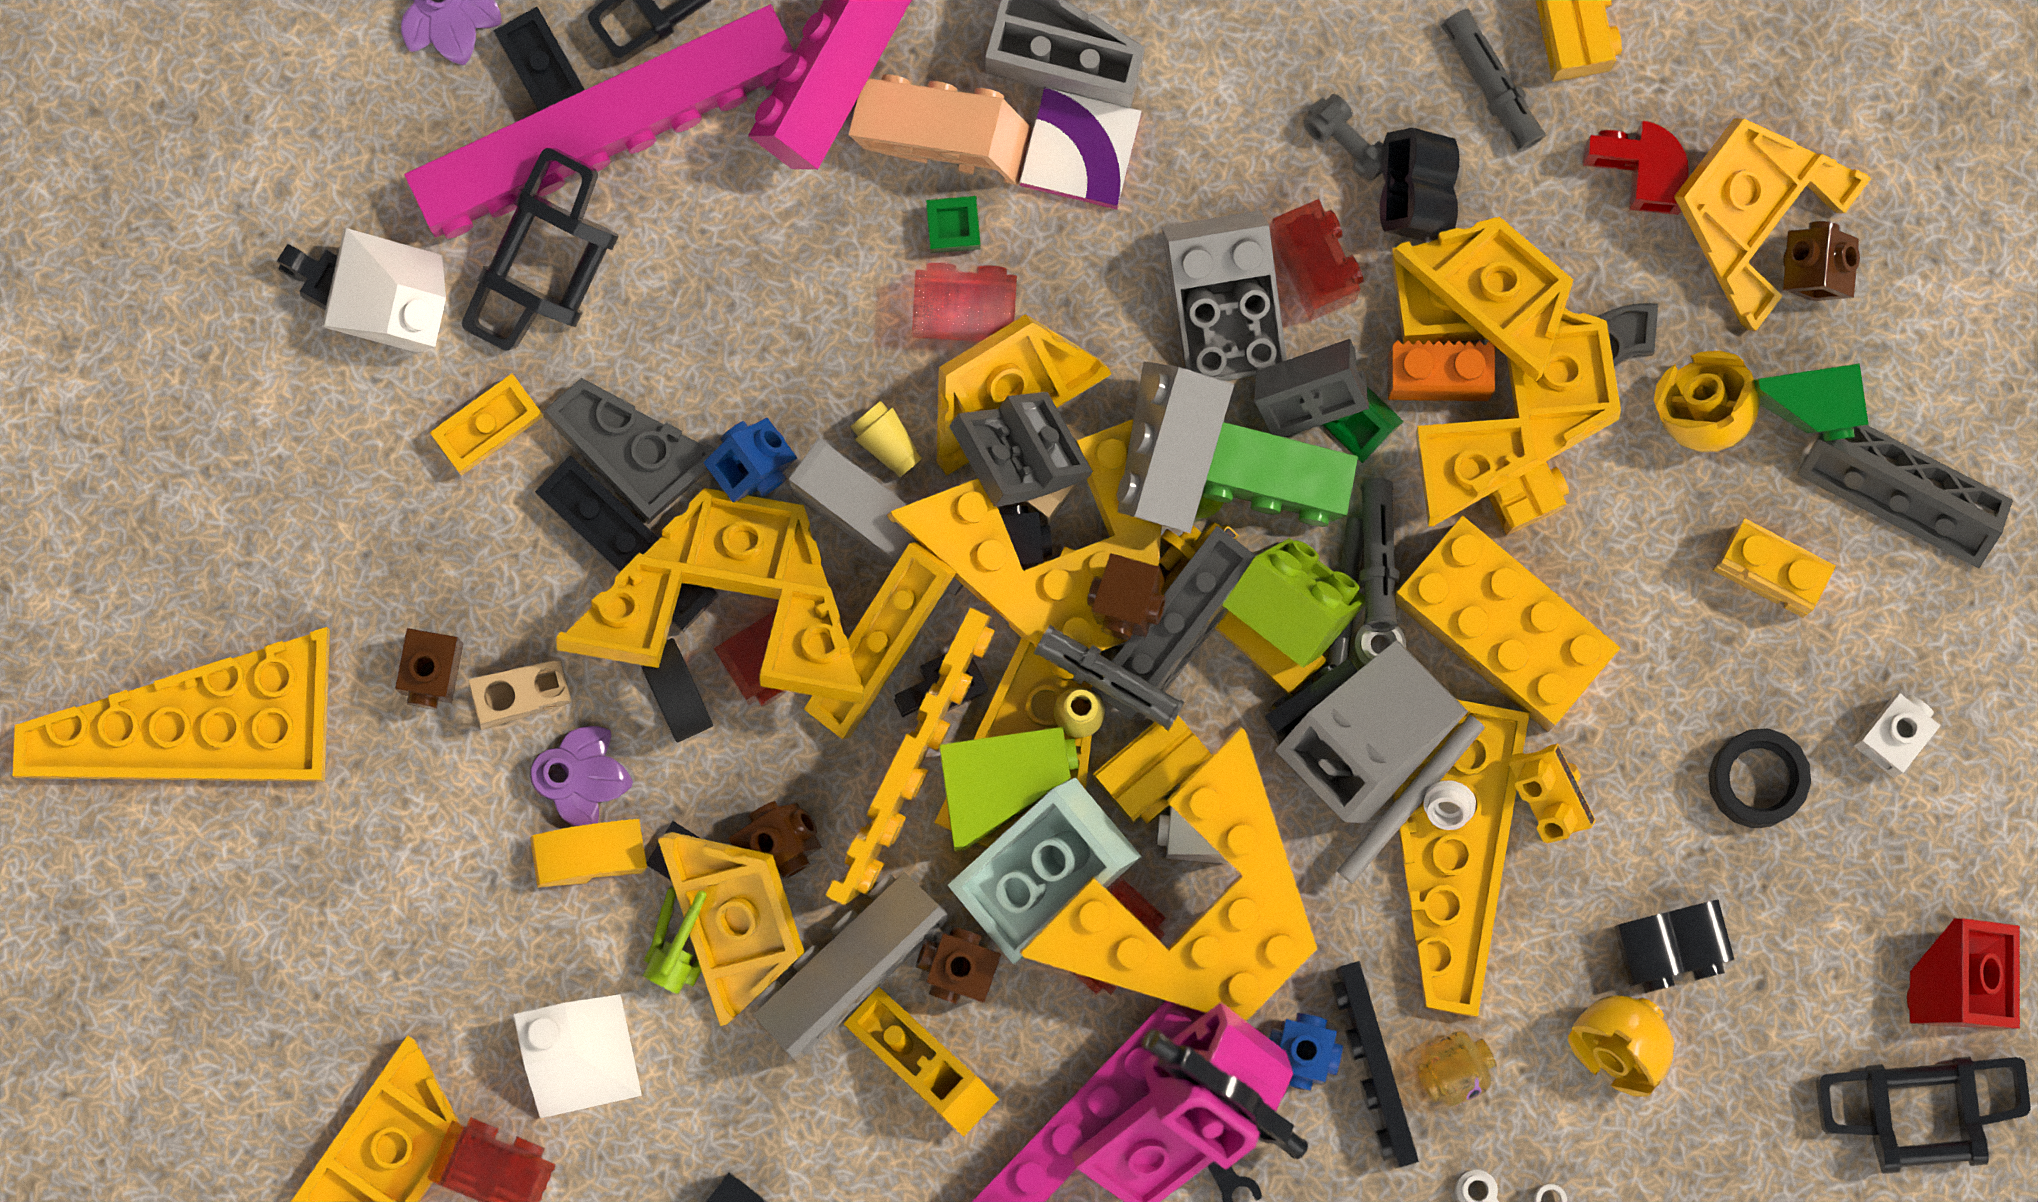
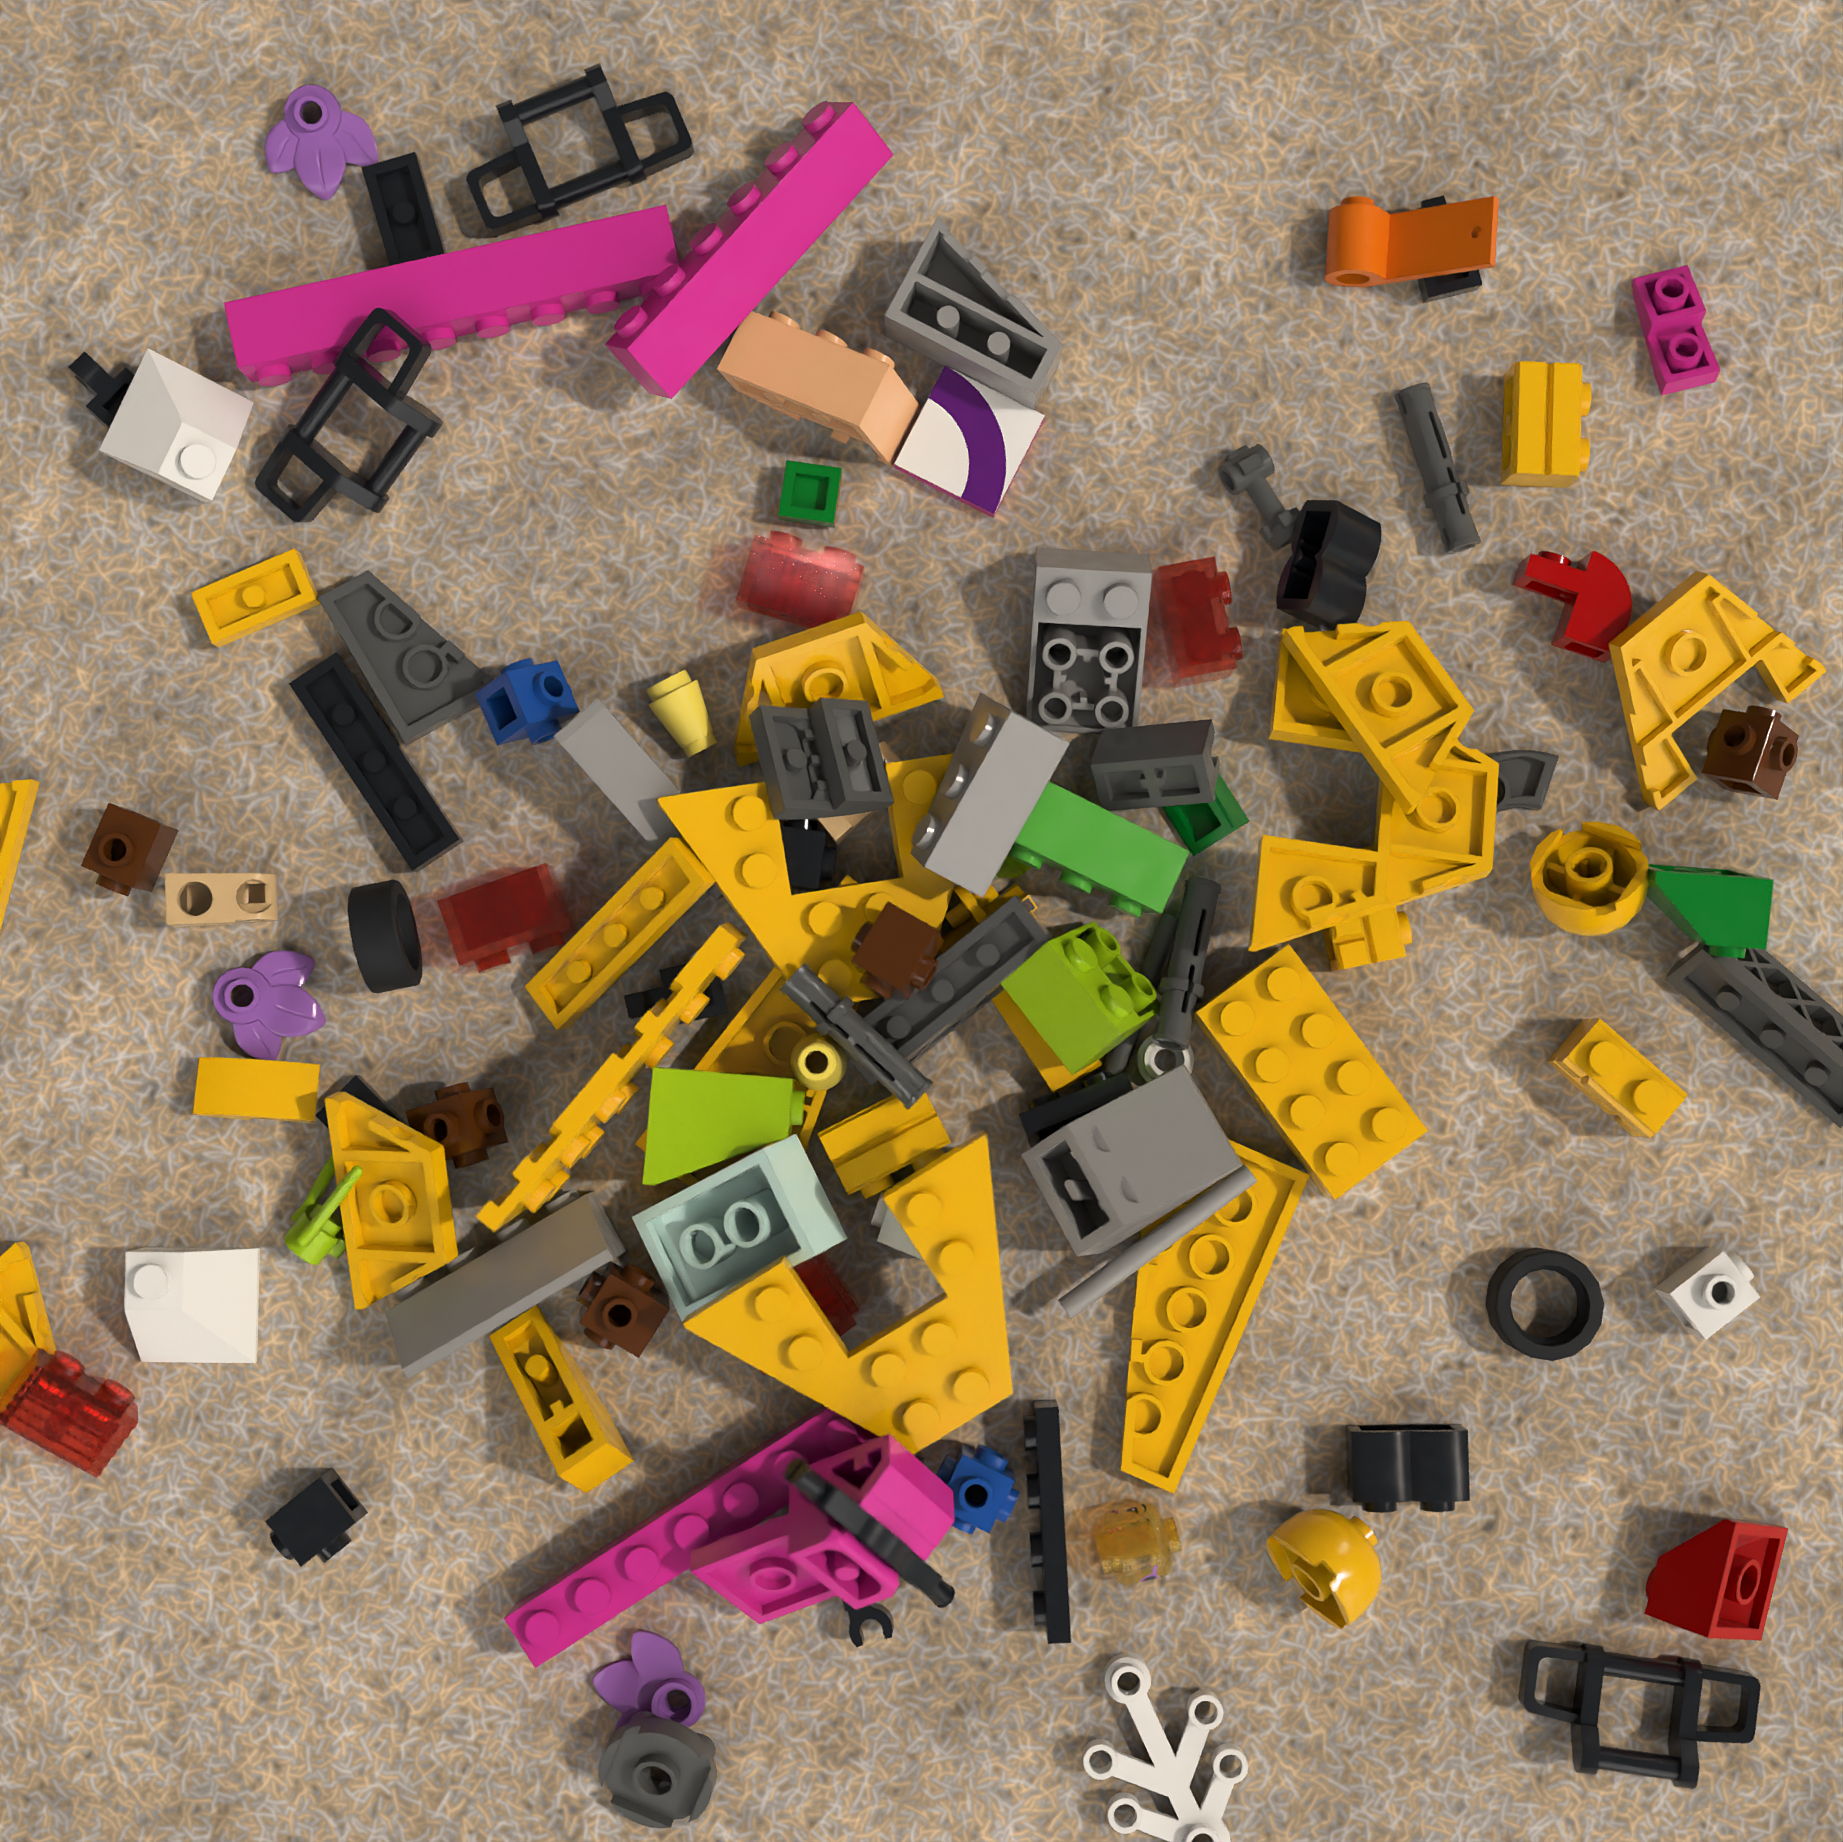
camera: 20 degrees right, 5 degrees up
yellow wing [556,488,864,704] -> none
orange brick [1388,340,1495,401] -> none
white plate [1424,781,1476,830] -> none
yellow hips [1508,743,1596,844] -> none

